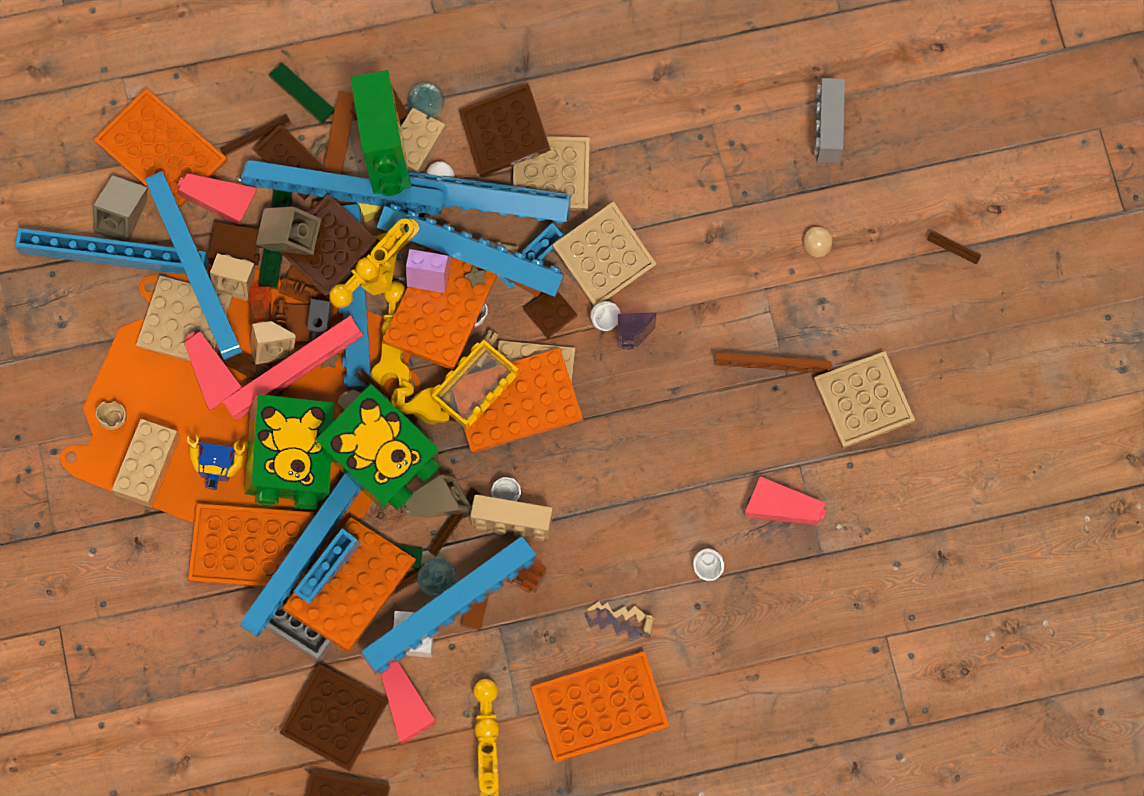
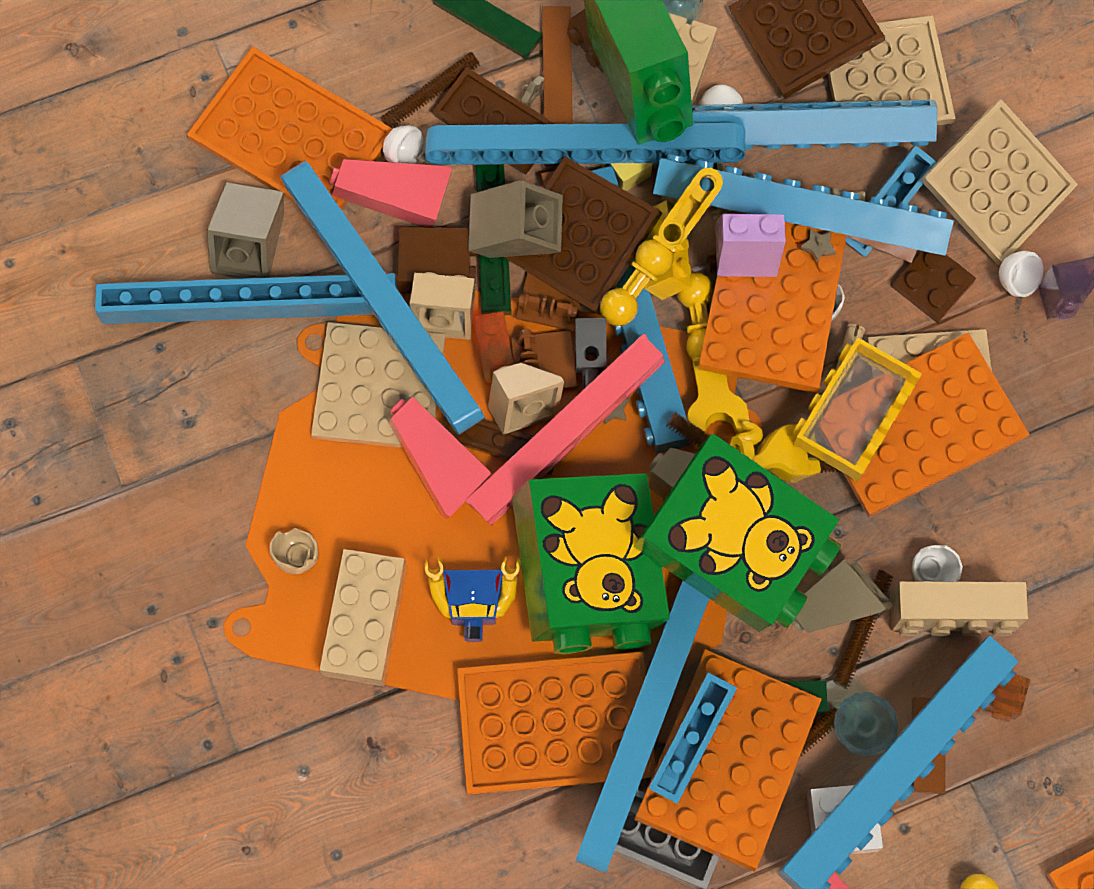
camera: 10 degrees left, 0 degrees up
none -> white piece [383,125,423,164]

